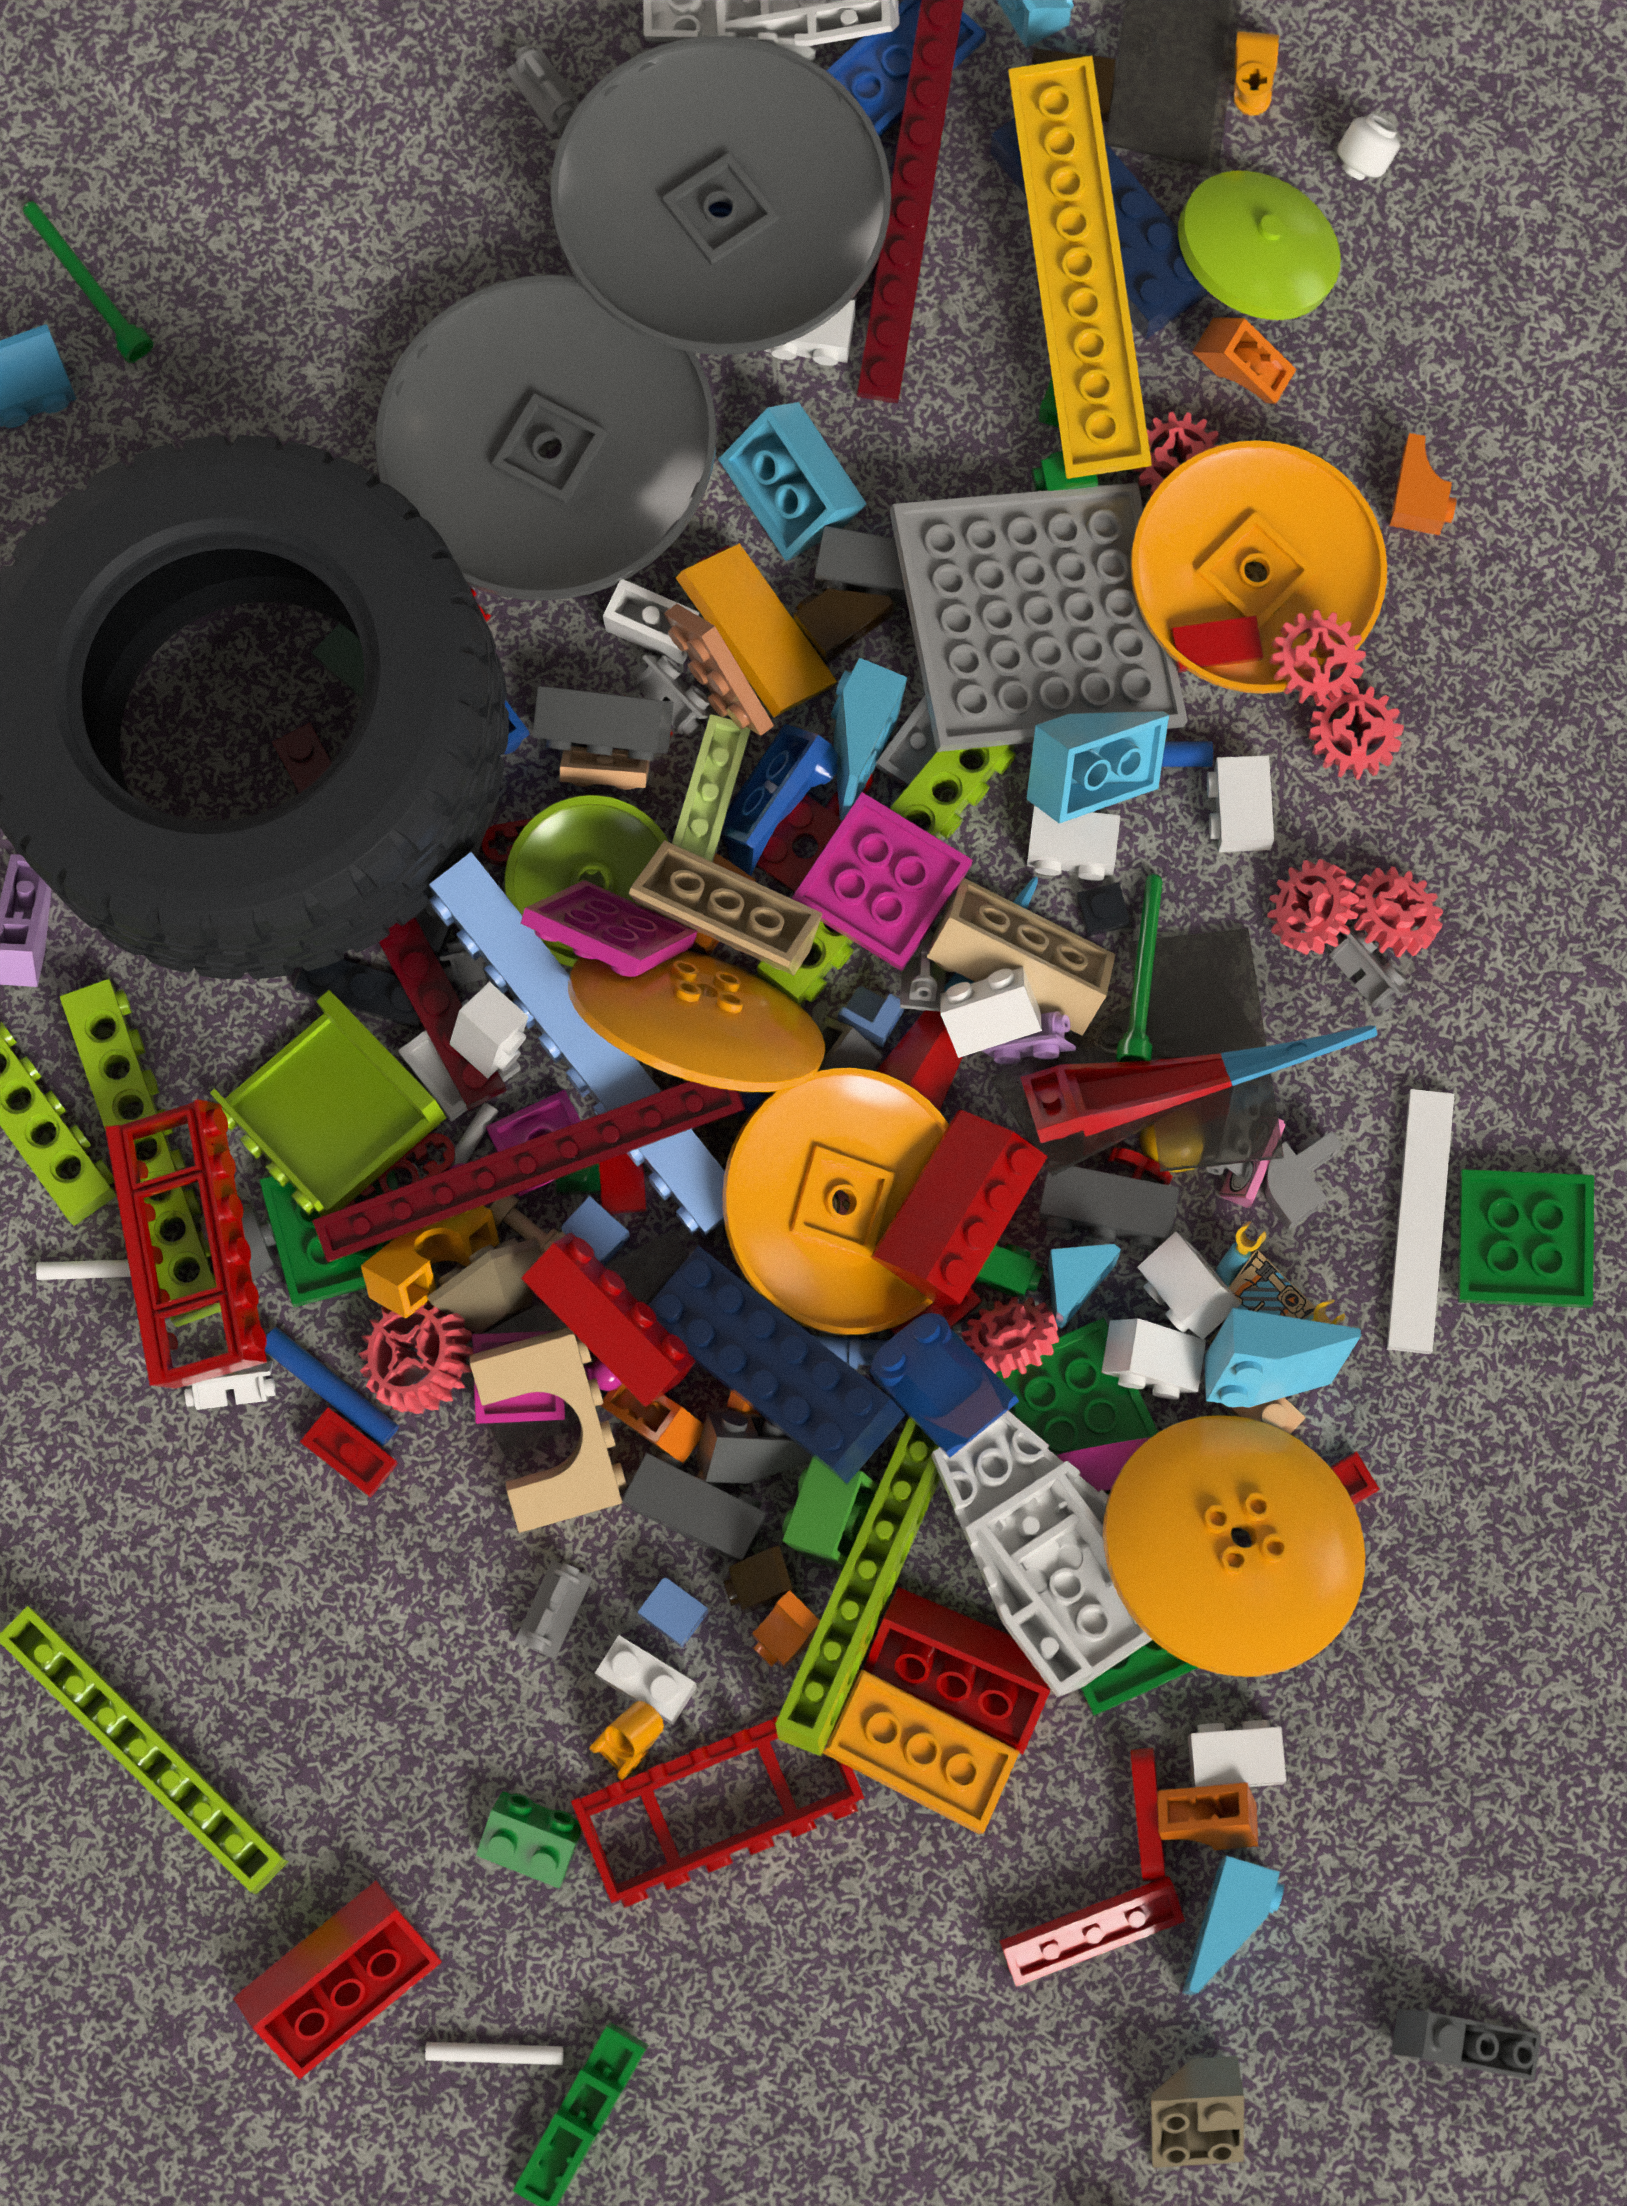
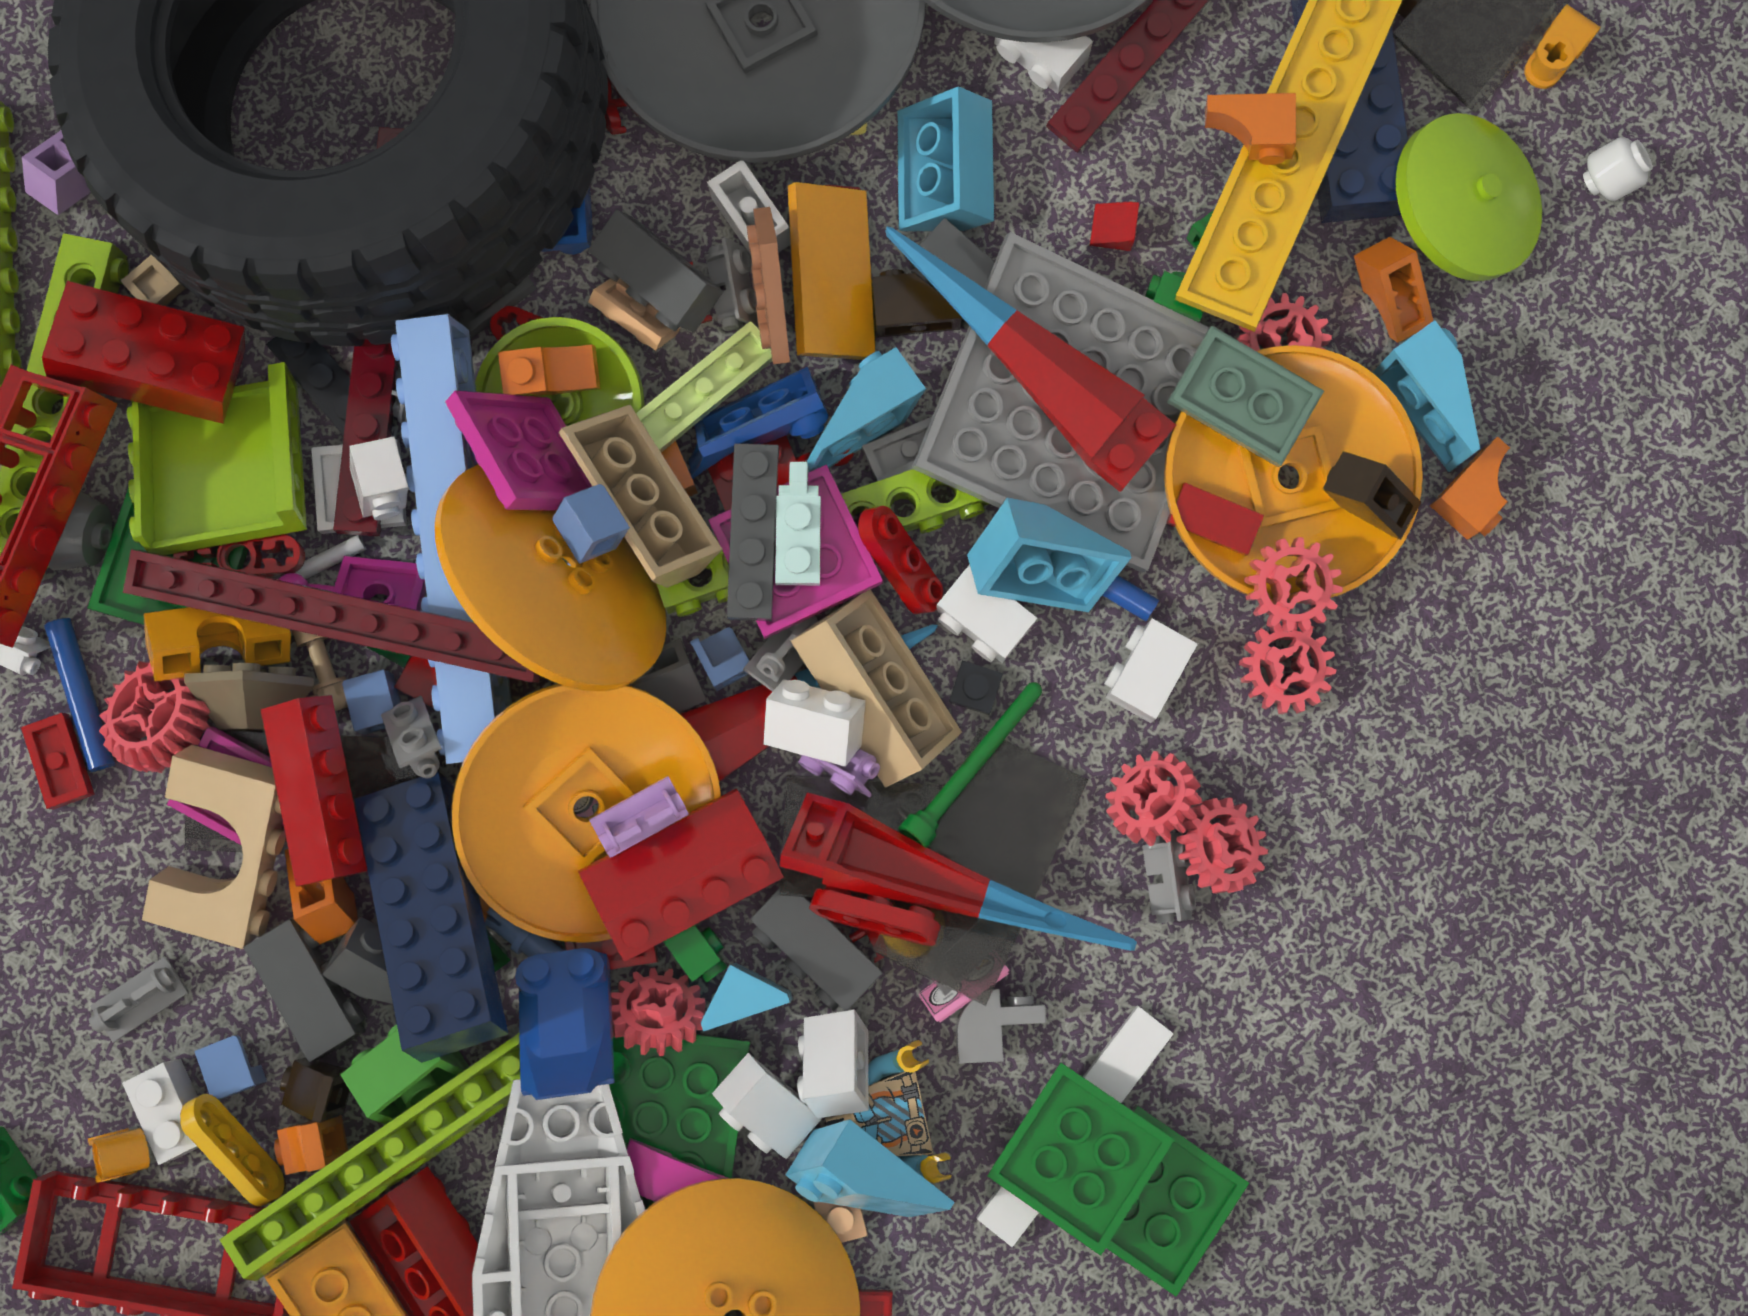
camera: 30 degrees right, 5 degrees up
none -> red brick [42,281,245,424]
none -> tan plate [121,255,185,306]
none -> yellow plate [180,1094,284,1206]
none -> light grey hinge [381,695,442,778]
none -> orange arch [498,344,601,397]
none -> medium blue panel [552,484,630,564]
none -> lavender hinge [589,776,689,858]
none -> dark grey plate [727,444,779,621]
none -> light aqua hinge [775,462,821,586]
none -> red plate [809,885,941,946]
none -> red plate [858,506,943,614]
none -> red plate [885,226,1176,492]
none -> green plate [987,1063,1175,1256]
none -> red slope [1089,201,1139,251]
none -> sand green tile [1167,326,1324,467]
none -> orange arch [1205,93,1296,165]
none -> dark brown slope [1322,451,1421,540]
none -> medium azure slope [1372,320,1480,472]

